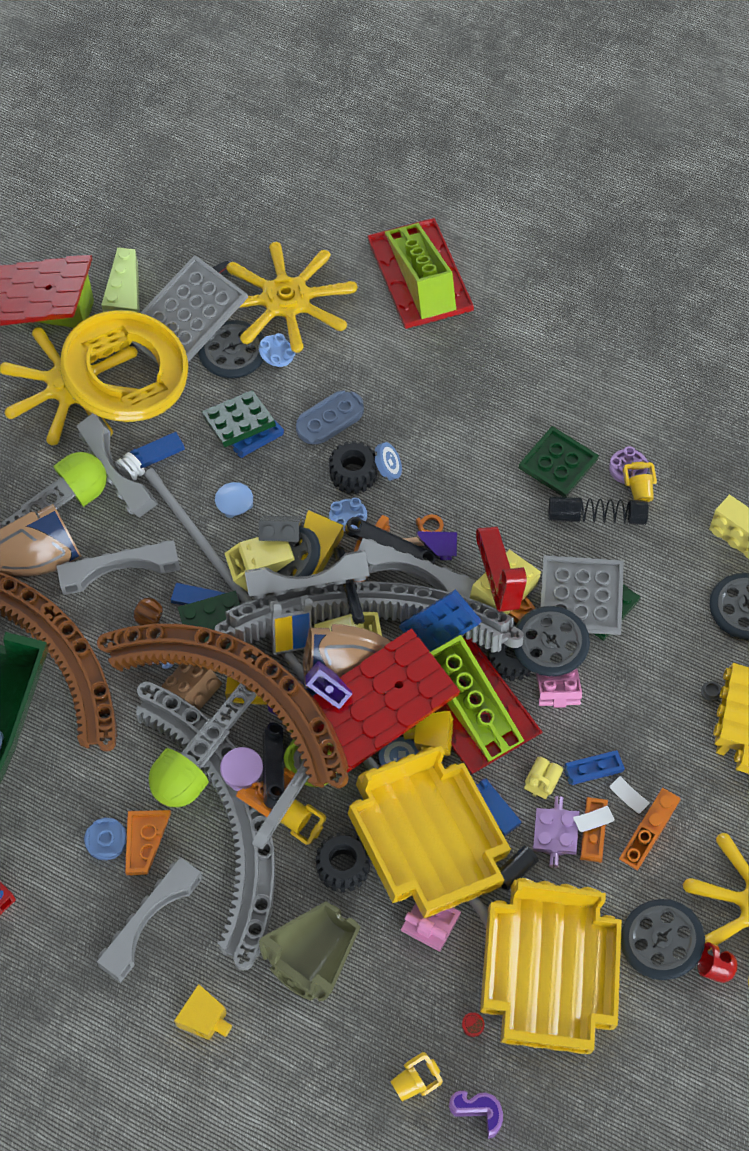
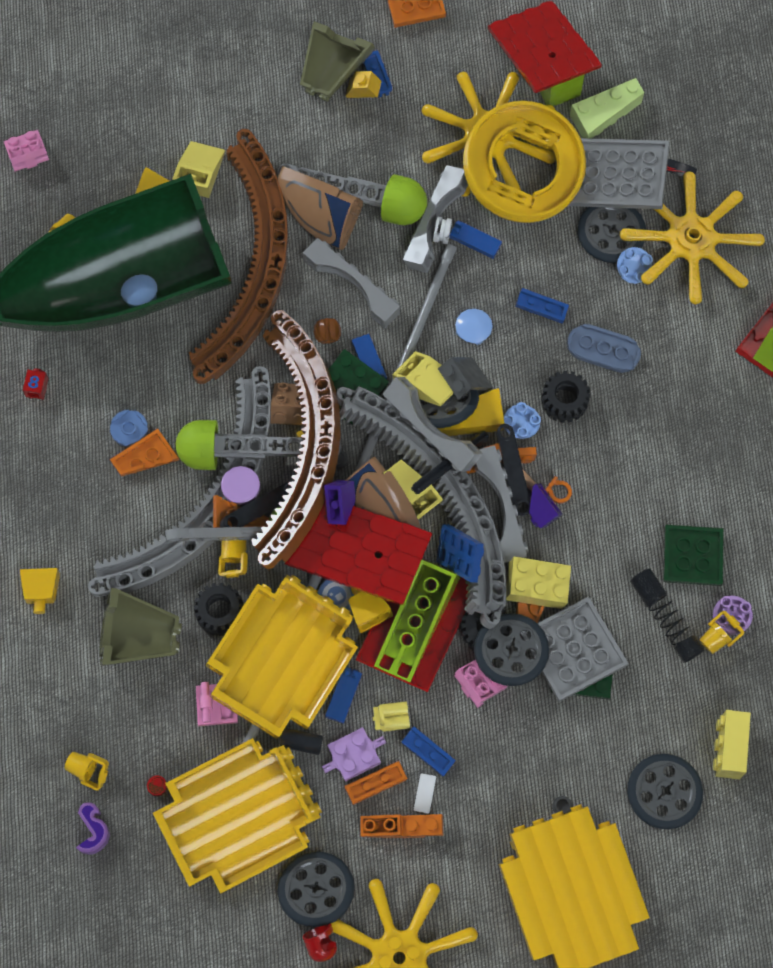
camera: 55 degrees right, 10 degrees up
light grey arch [97,857,203,983] -> none
plate [202,390,276,448] -> none
flag [269,595,313,654] -> none
medium blue tile [375,442,402,481] -> none
red beam [476,526,527,612] -> none
white sticker [573,806,615,832] -> none

